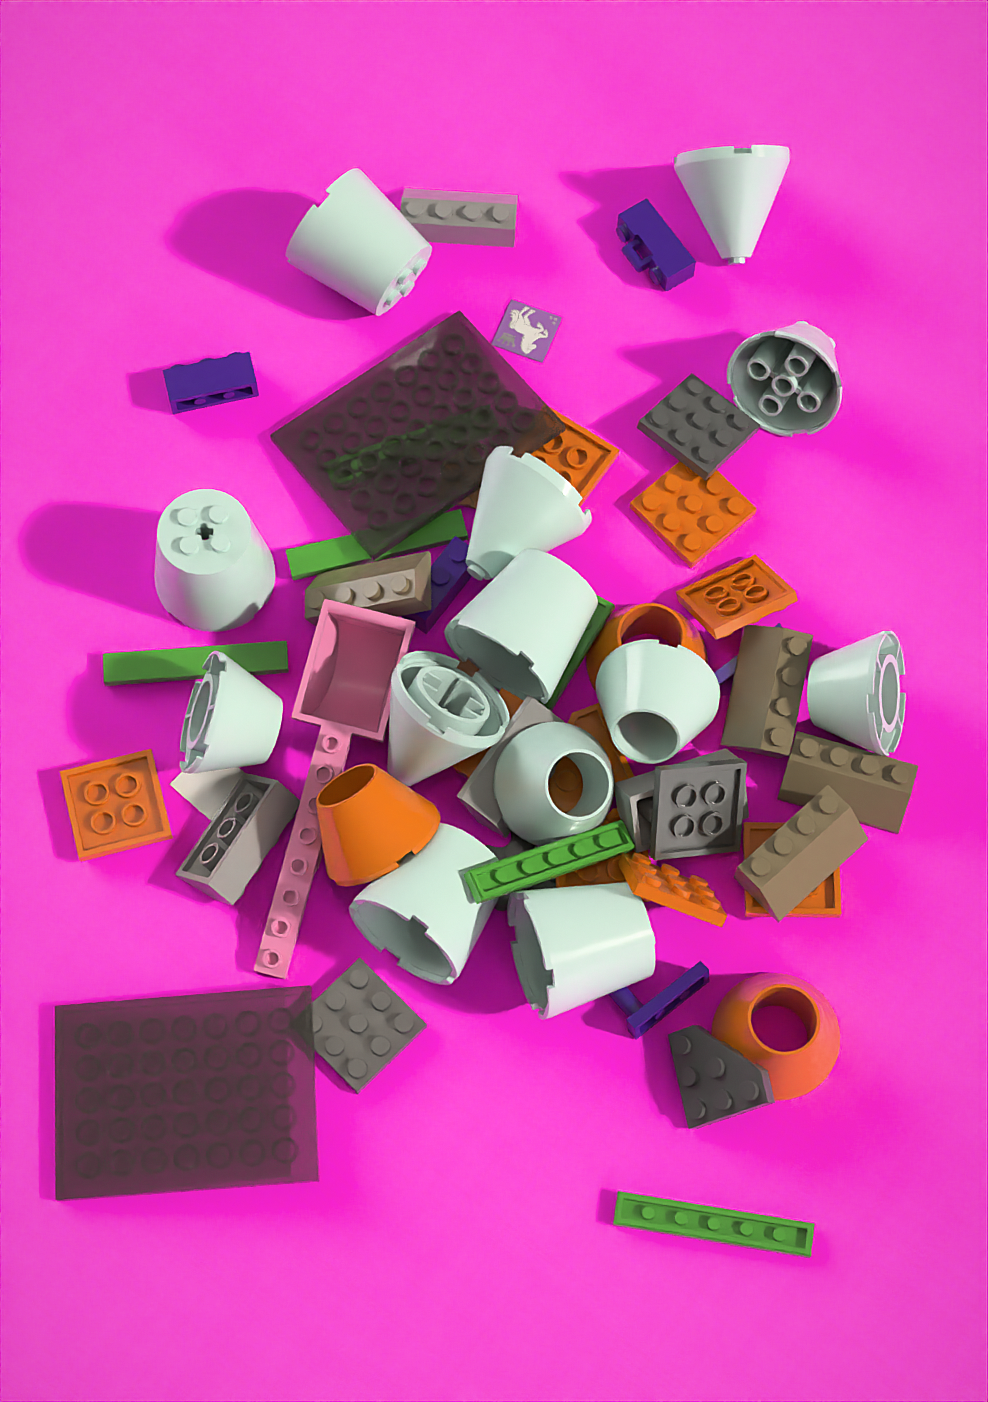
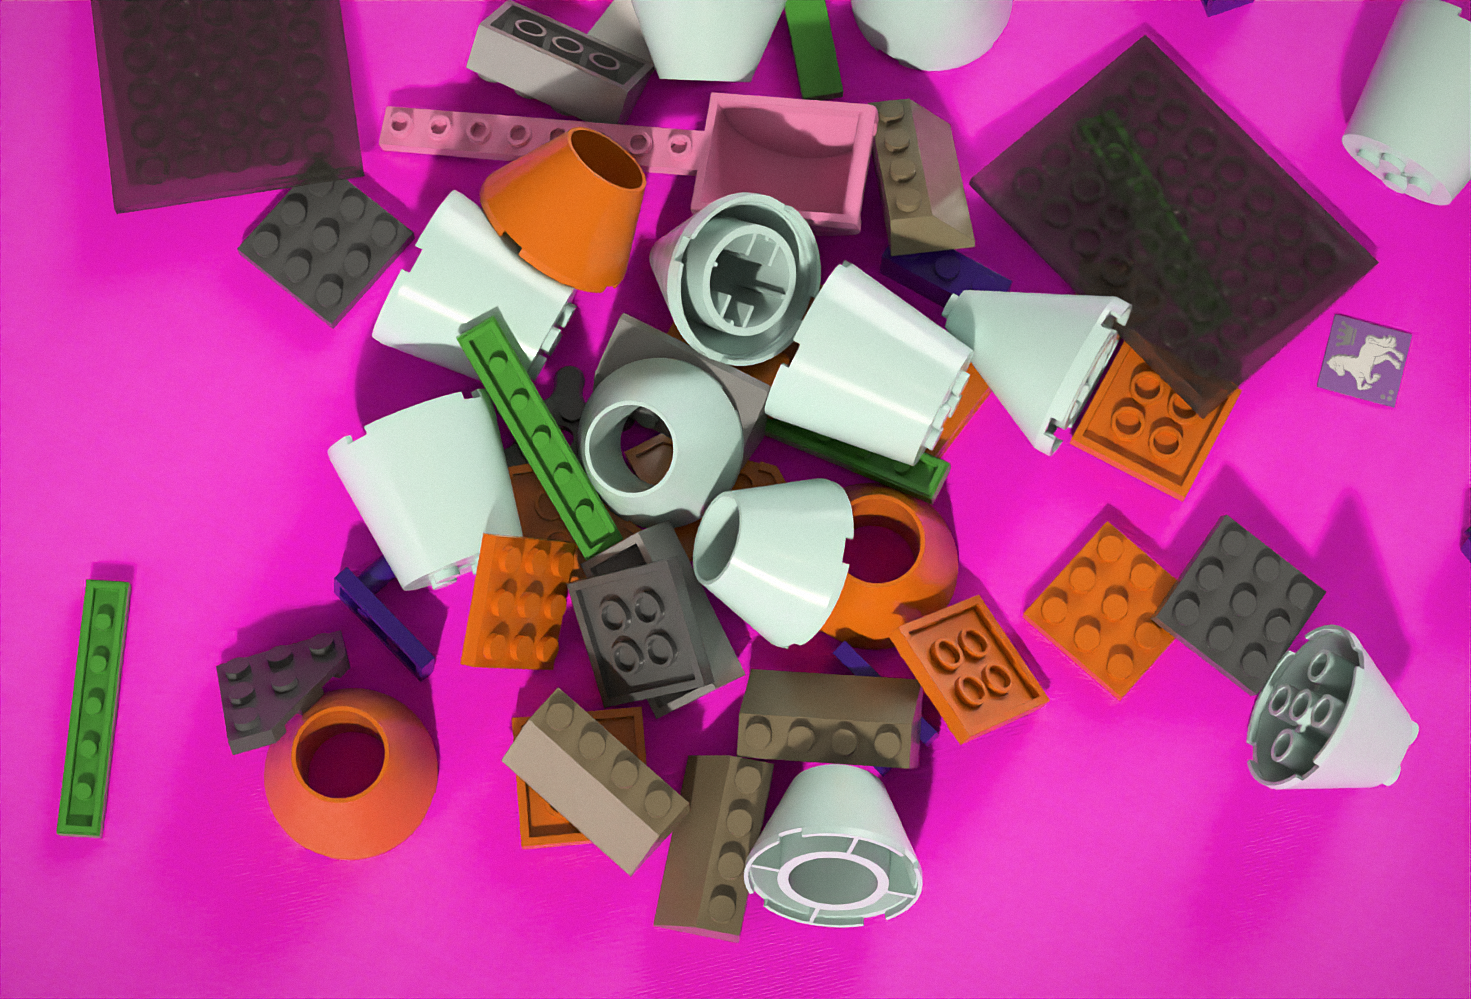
camera: 85 degrees right, 5 degrees up
bright green tile [286,509,468,580] -> none

